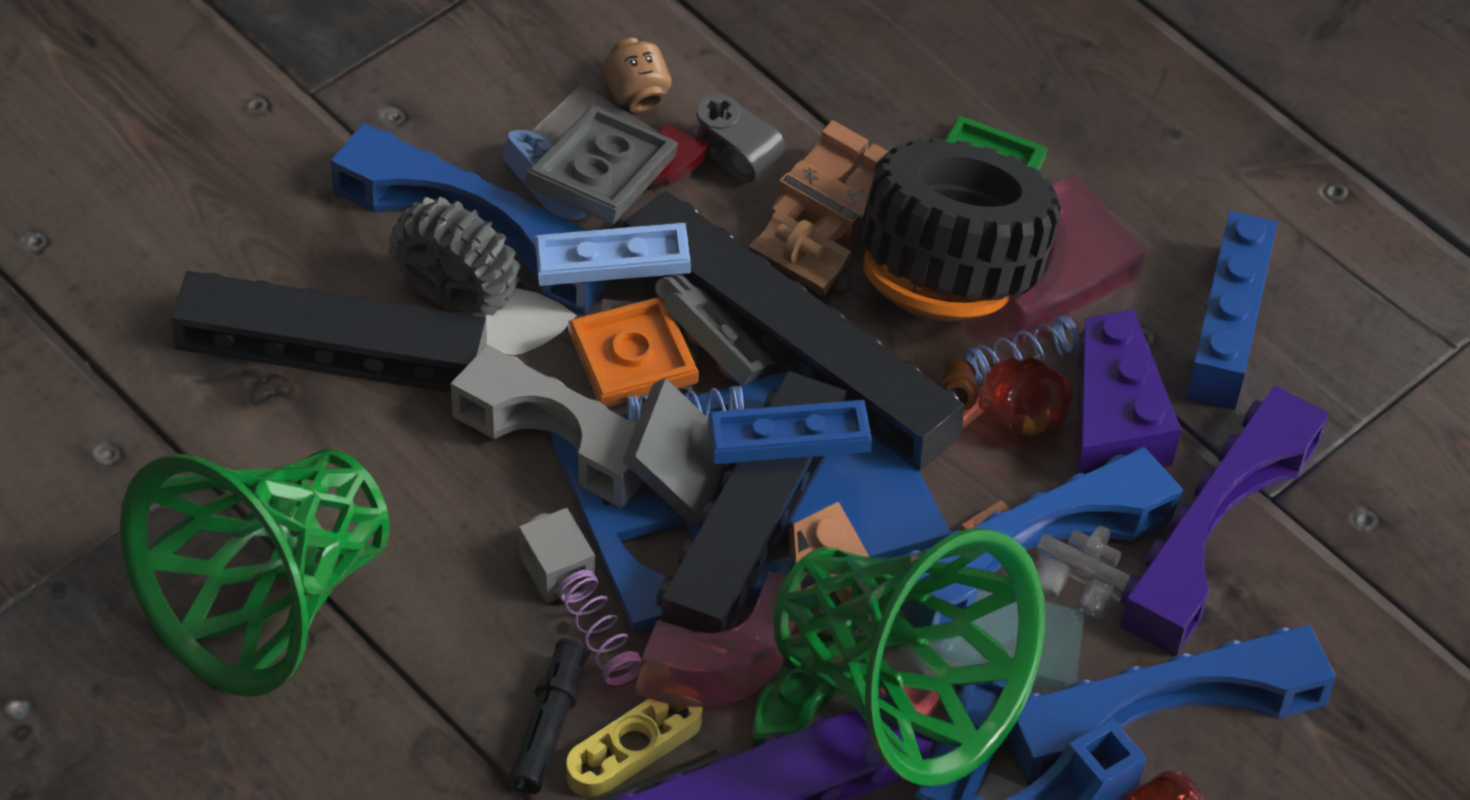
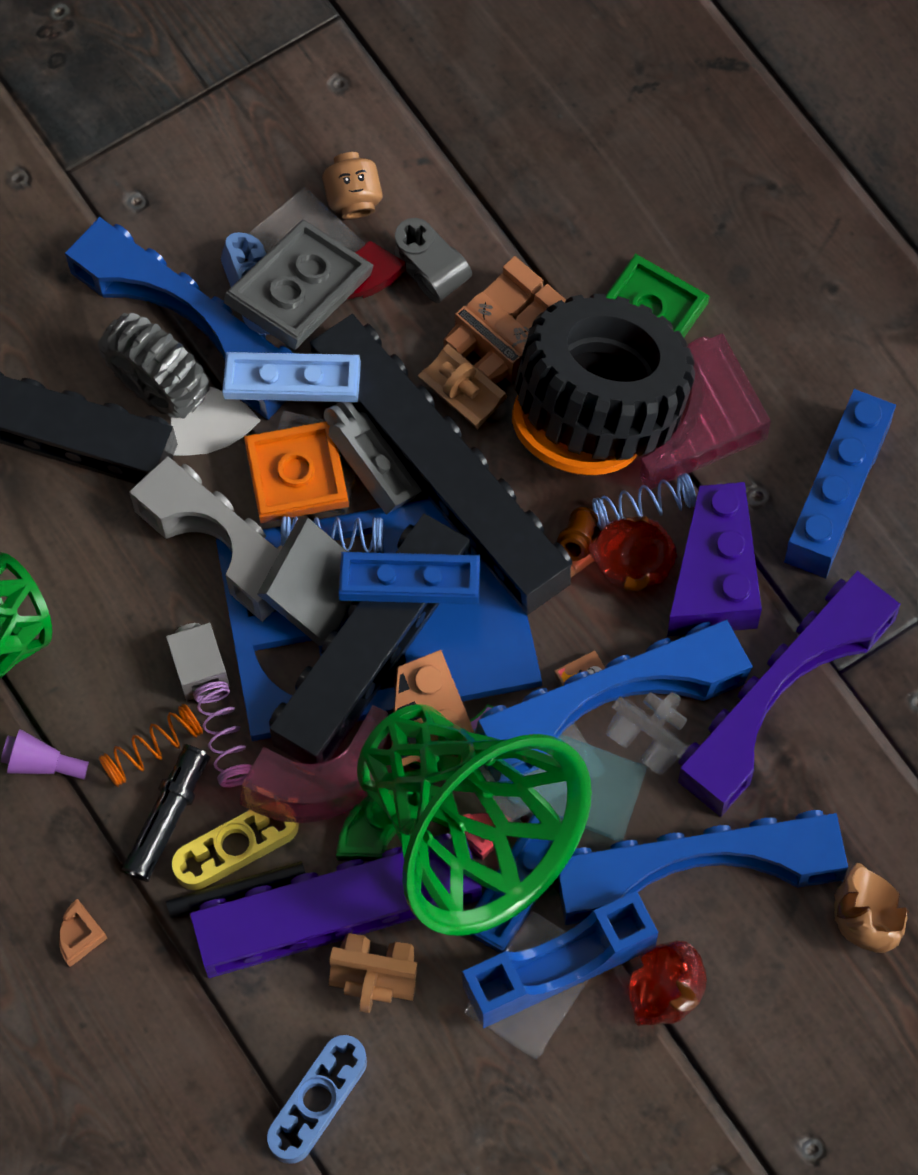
camera: 15 degrees right, 15 degrees up
none -> medium lavender cone [0,729,89,780]
none -> orange piece [99,703,203,787]
none -> medium nougat hair [834,863,909,953]

